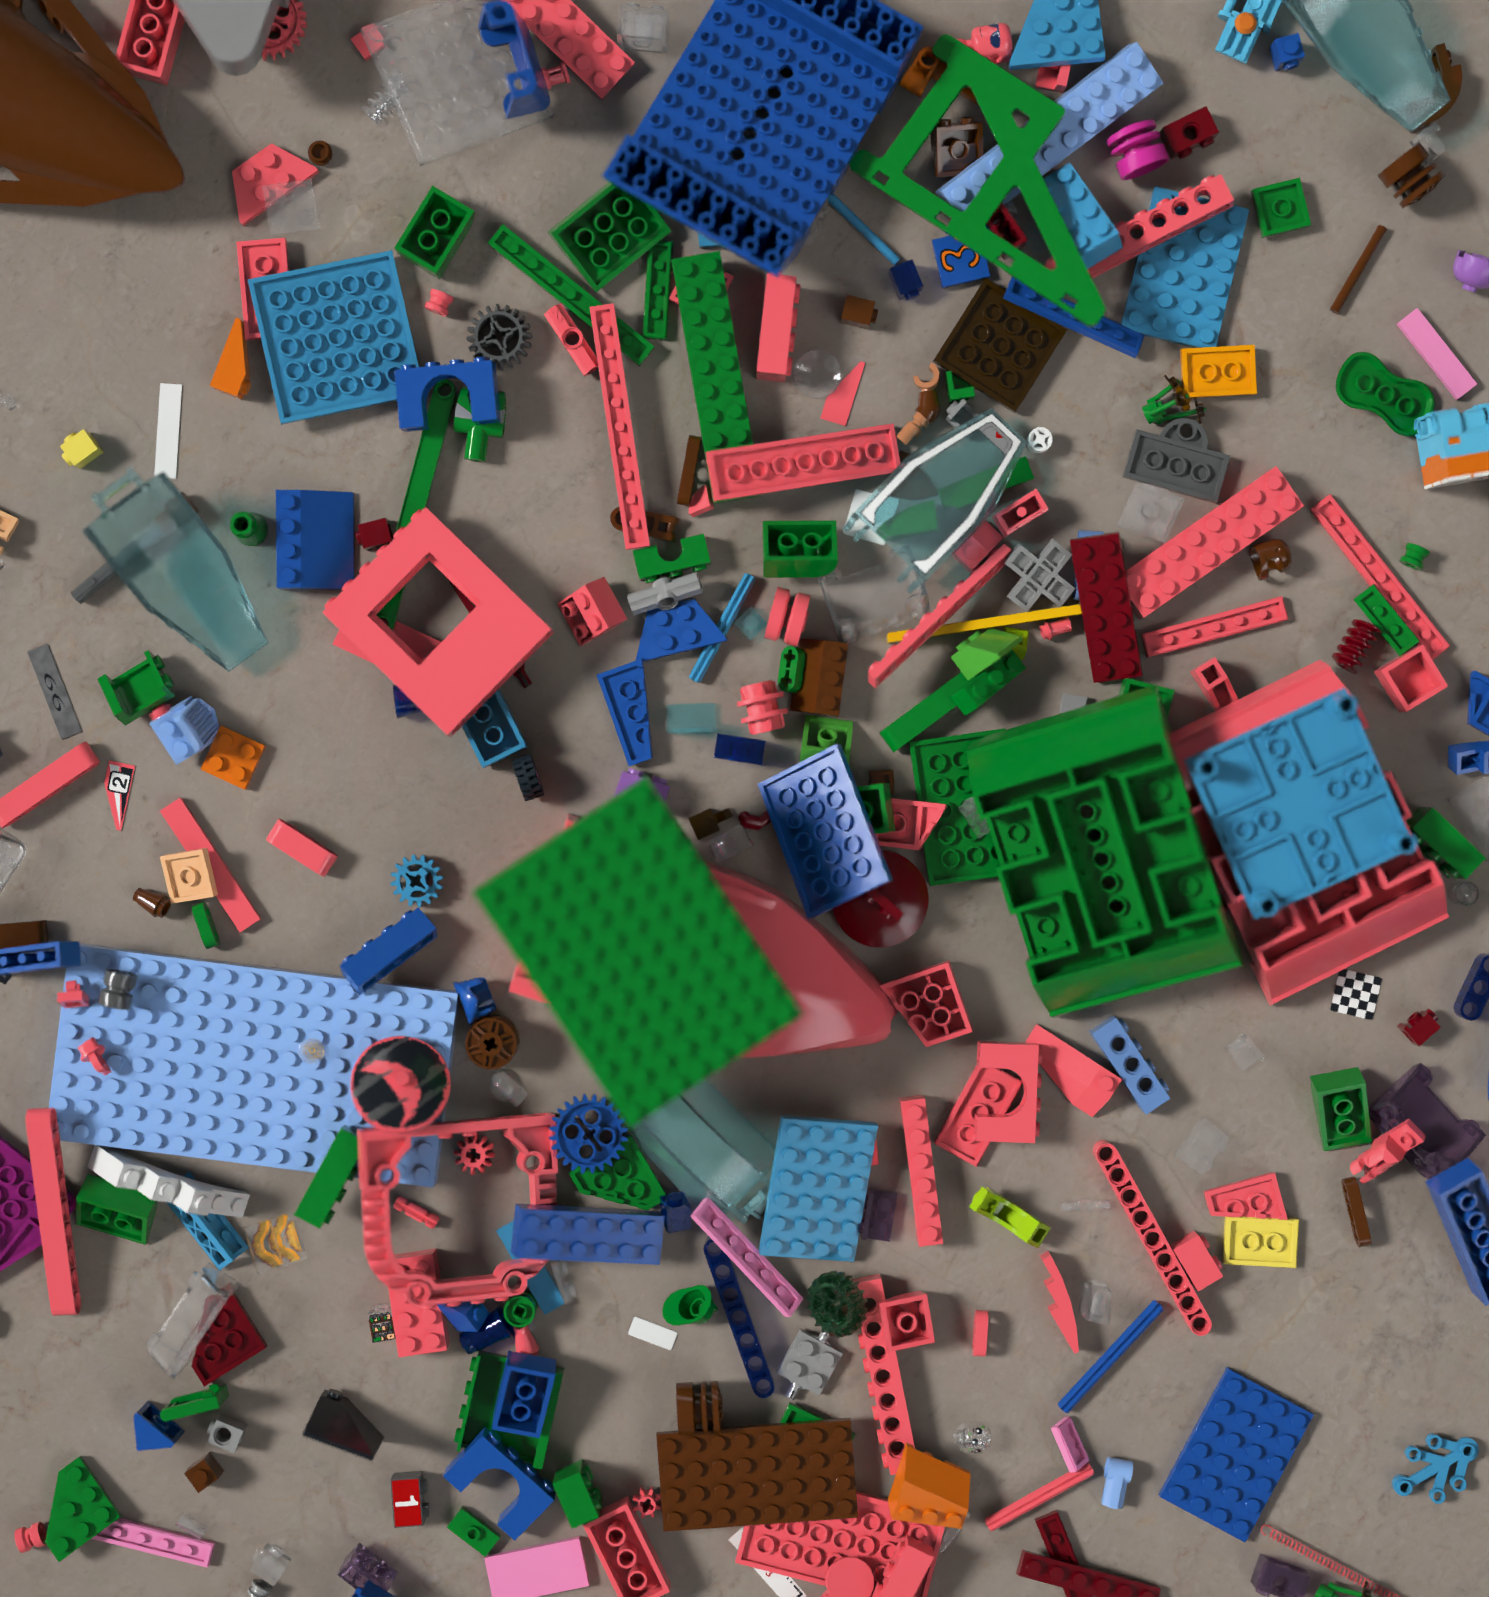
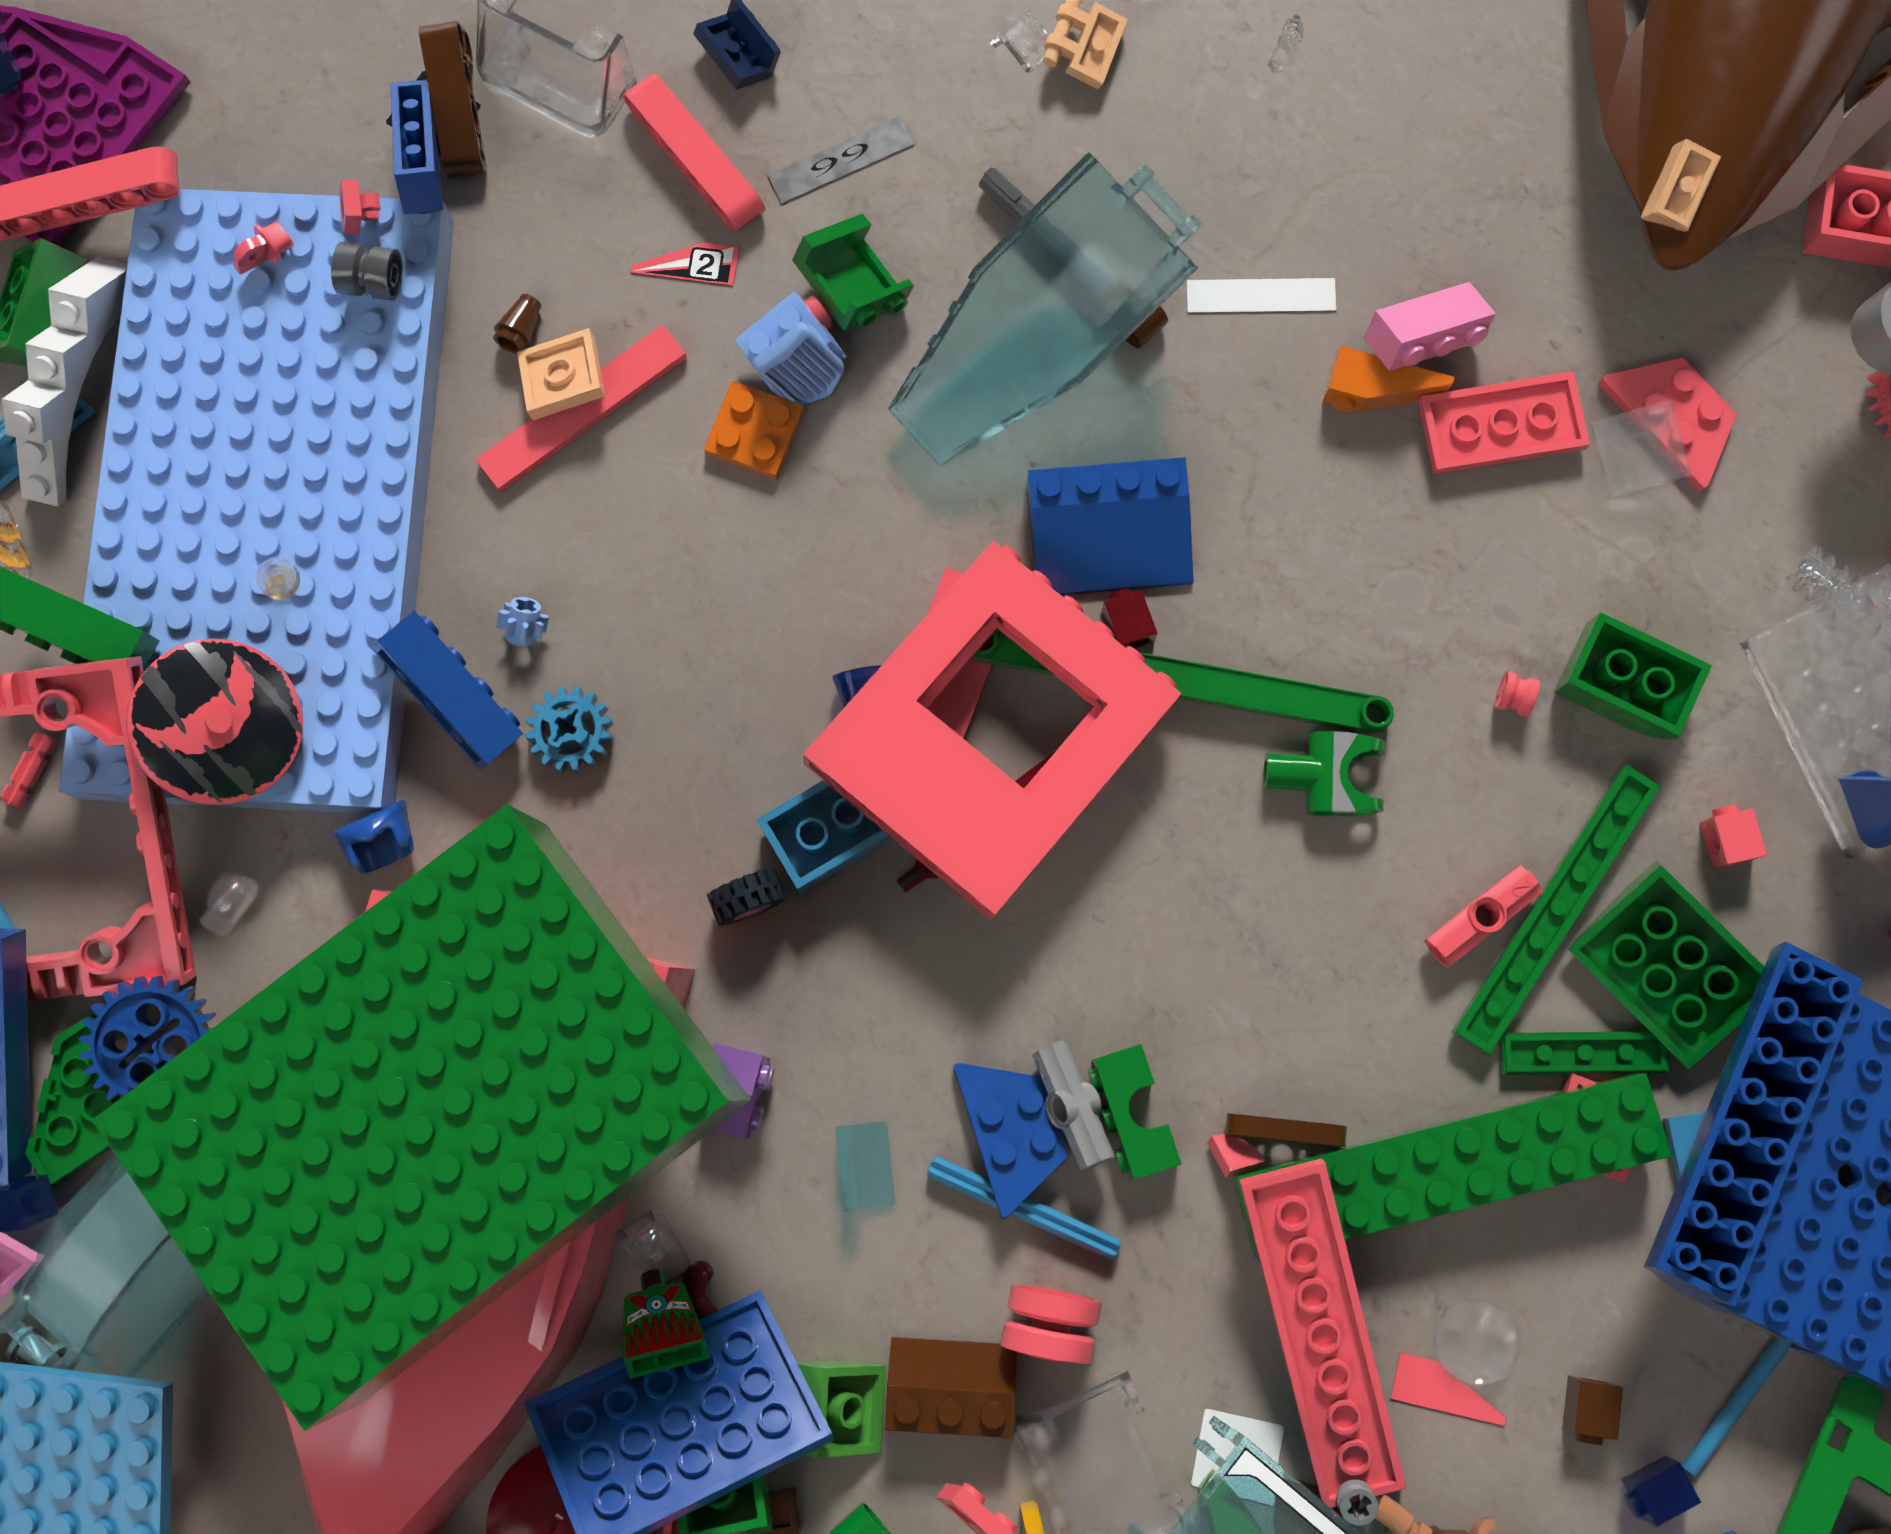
camera: 90 degrees right, 10 degrees down
light yellow brick [60,429,104,469] -> none
green beam [192,902,220,949] -> none
green plant [230,512,268,546] -> none
dark azure plate [248,250,419,425] -> none
coral beam [266,819,338,877] -> none
reddish brown plate [308,141,333,166] -> none
blue arch [394,357,501,432] -> none
coral gear [453,1133,495,1175] -> none
reddish brown wheel [465,1014,520,1070] -> none
dark grey gear [466,304,533,371] -> none
coral slope [557,577,627,646] -> none
coral plate [590,303,650,550] -> none
blue wing [597,658,653,766] -> none
reddish brown plate [610,507,680,543] -> none
dark brown plate [688,808,733,840] -> none
clear blue brick [714,733,766,765] -> none
clear light blue plate [734,606,768,641] -> none
coral piece [737,680,788,735] -> none
coral brick [756,273,801,382] -> none
green brick [762,521,838,578] -> none
green beam [778,646,805,693] -> none
none -> light blue gear [496,597,549,646]
none -> torso [622,1269,710,1379]
none -> light grey bush [1336,1480,1378,1526]
none -> bright pink brick [1364,282,1496,371]
none -> light nougat slope [1641,139,1721,232]
none -> coral brick [1700,805,1767,869]

